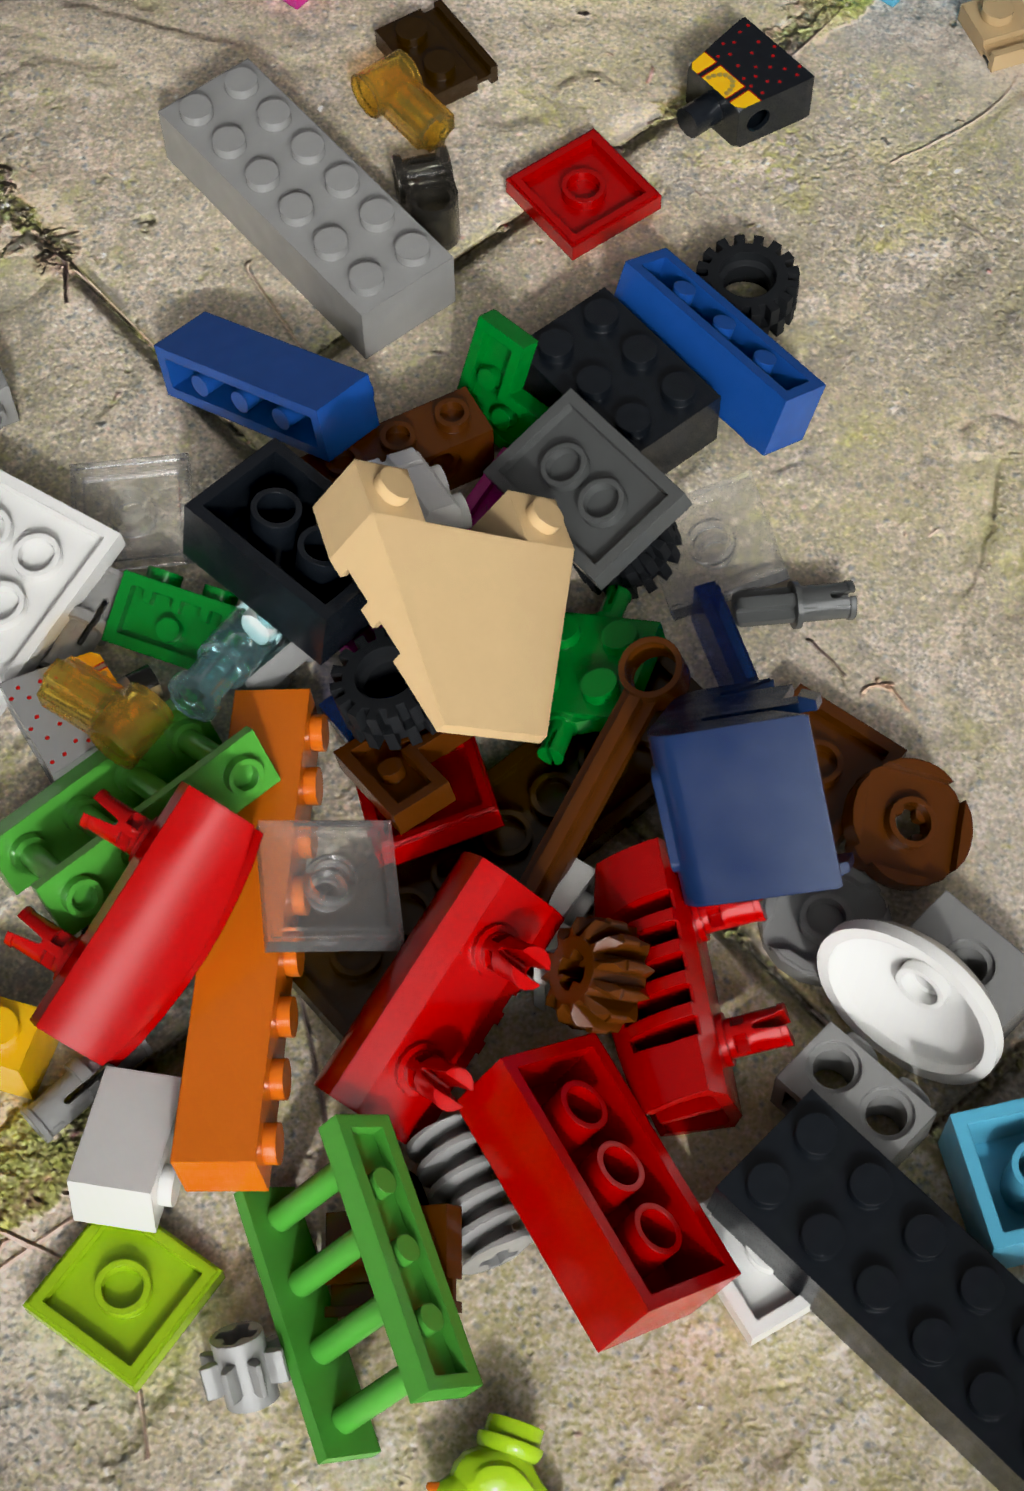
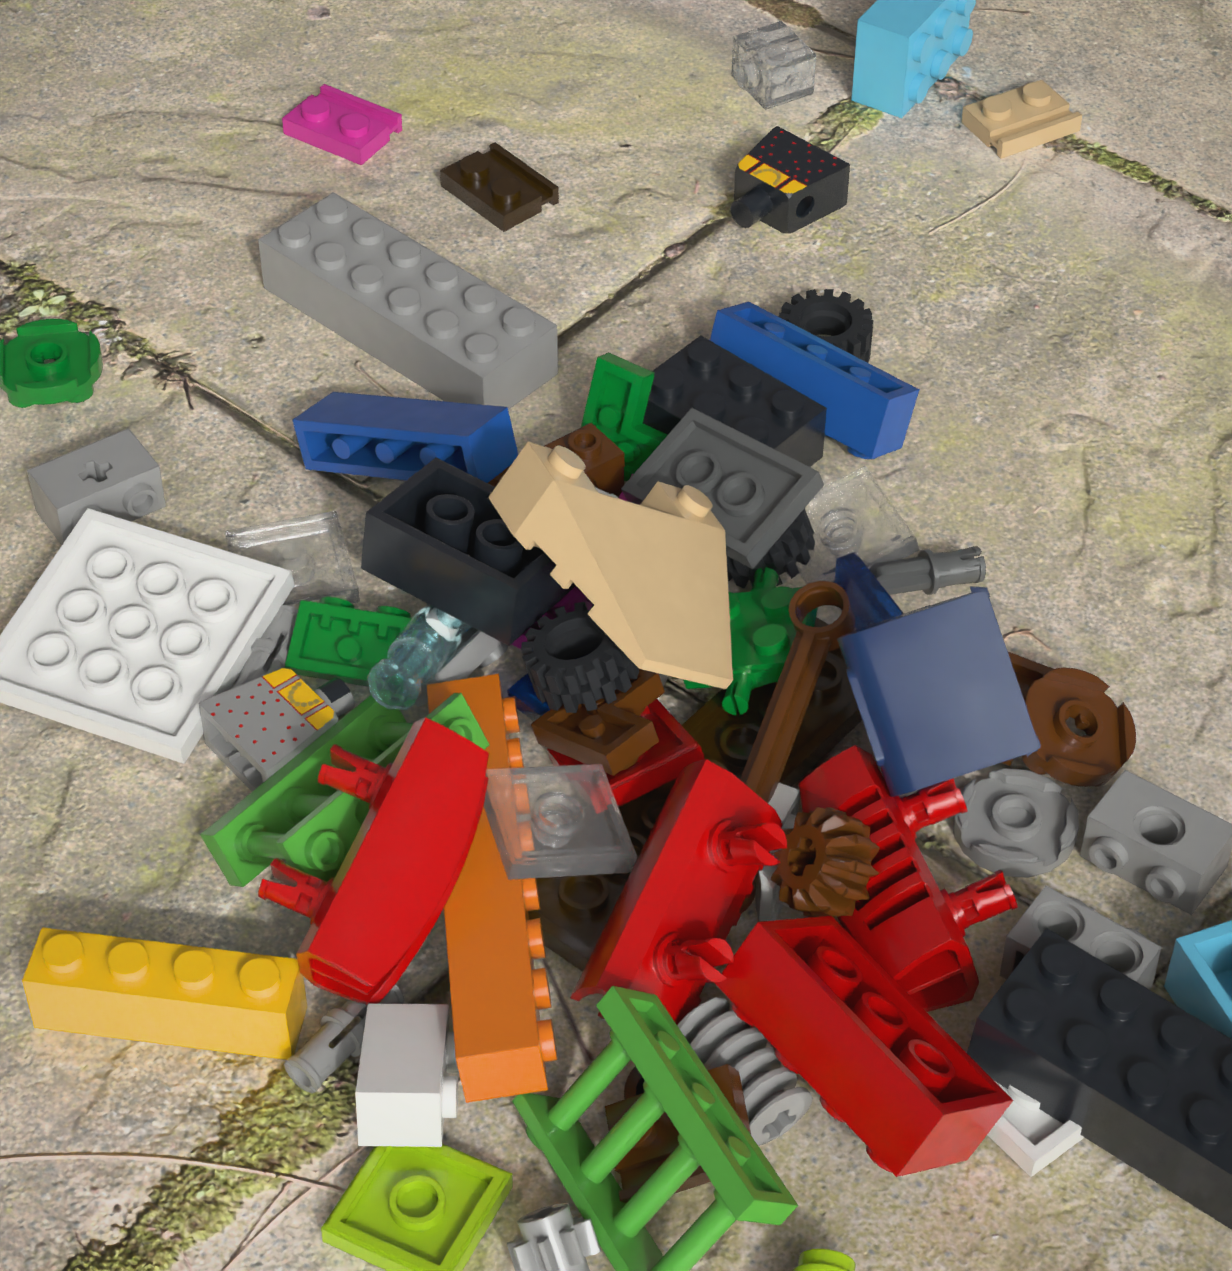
camera: 10 degrees left, 15 degrees down
clear yellow piece [37,655,174,770] -> none
clear yellow piece [351,49,455,153] -> none
clear smoke piece [390,145,460,250] -> none
red tile [506,128,662,261] -> none
white dish [817,919,1004,1085] -> none

